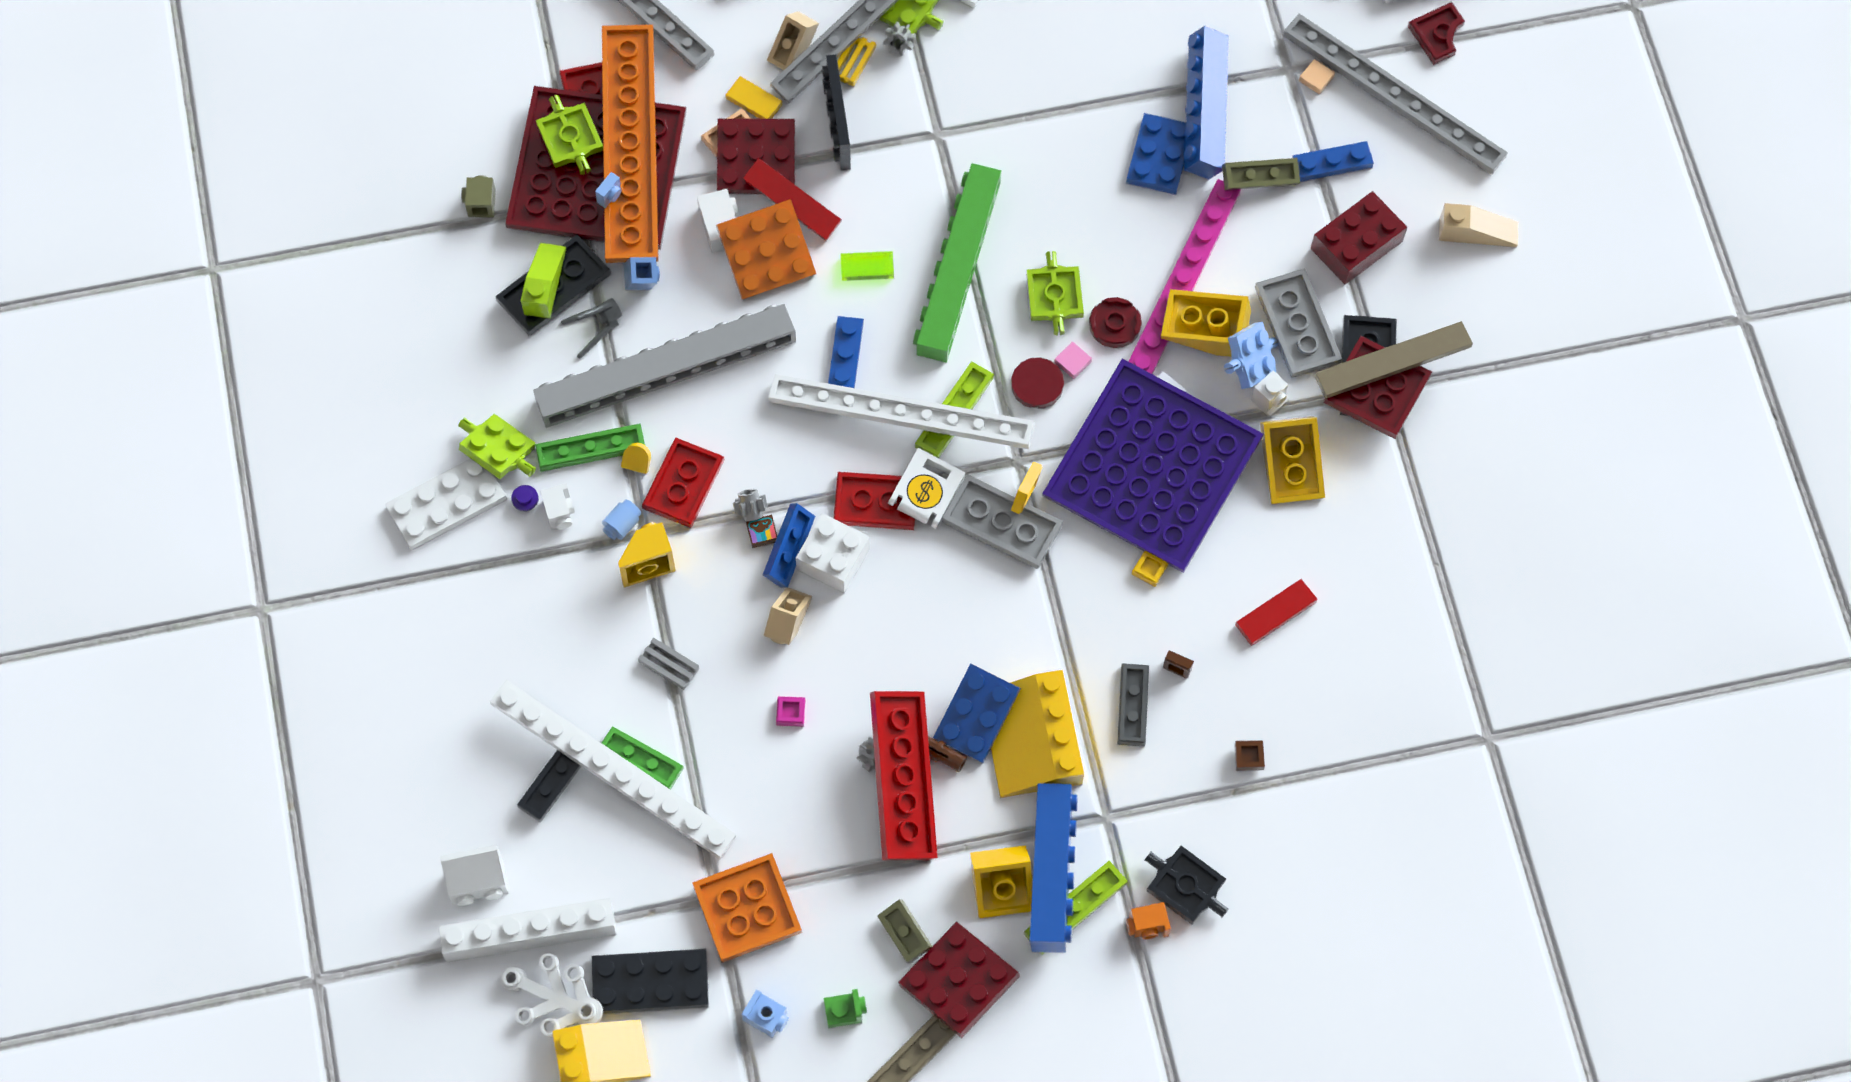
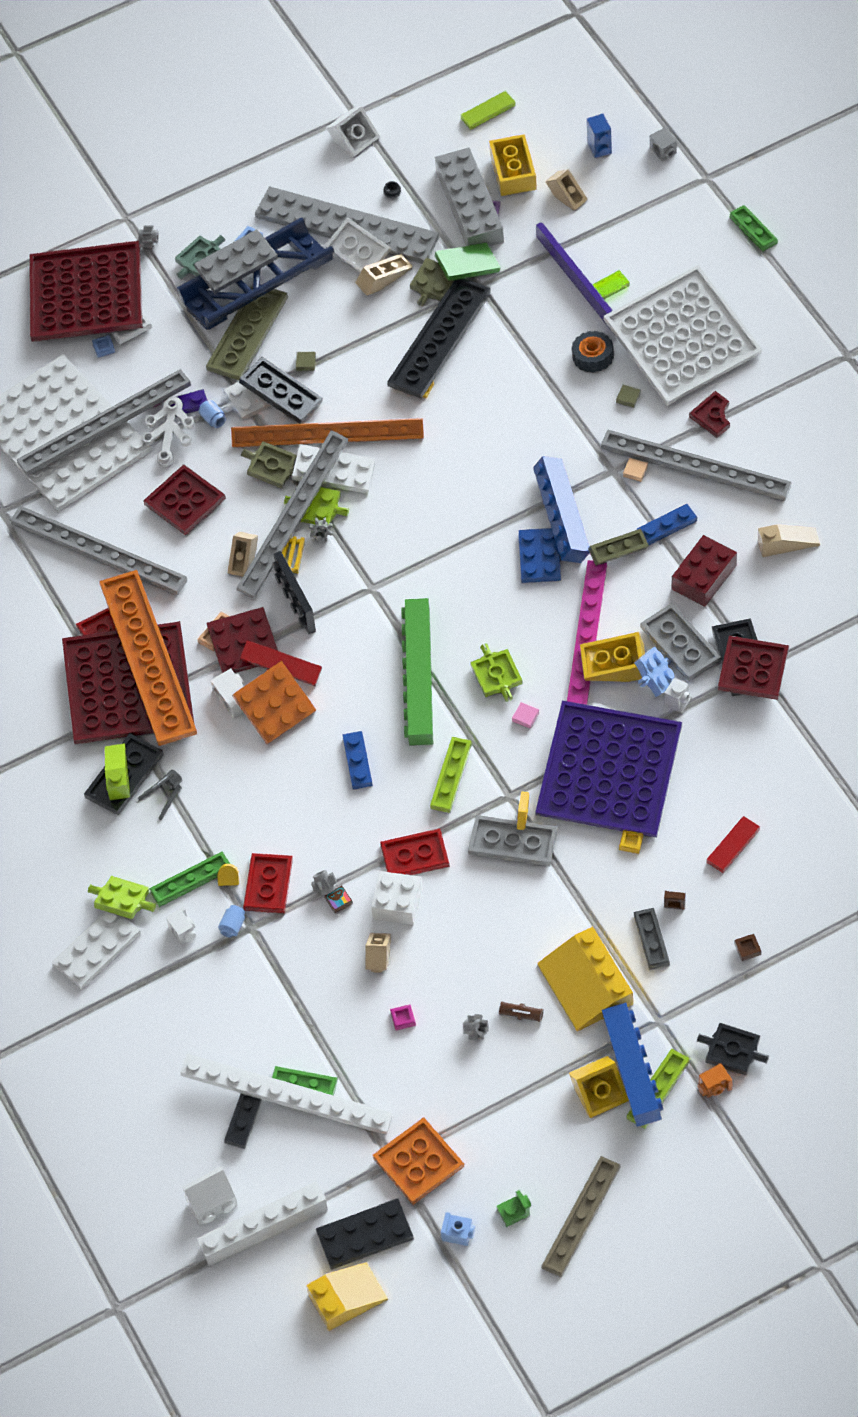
camera: 10 degrees left, 10 degrees down
olive brick [461,175,496,217] -> none
white plant [502,953,603,1036] -> none
dark purple plate [511,485,539,511] -> none
light grey brick [533,304,796,428] -> none
lime plate [536,95,604,175] -> none
light blue plate [595,172,621,208] -> none
yellow slope [618,522,676,588] -> none
medium blue brick [624,257,660,290] -> none
light grey tile [638,637,700,690] -> none
yellow tile [725,76,782,119] -> none
blue plate [762,503,816,588] -> none
white plate [768,374,1035,449] -> none
clear neon green tile [840,251,894,281] -> none
red plate [870,691,938,861] -> none
olive plate [877,899,933,963] -> none
white container [888,448,966,529] -> none
dark red plate [898,921,1020,1038] -> none
blue plate [933,663,1021,763] -> none
dark red tile [1011,357,1064,409] -> none
dark red tile [1089,297,1142,348] -> none
yellow slope [1260,416,1325,504] -> none
dark tan tile [1315,321,1473,399] -> none

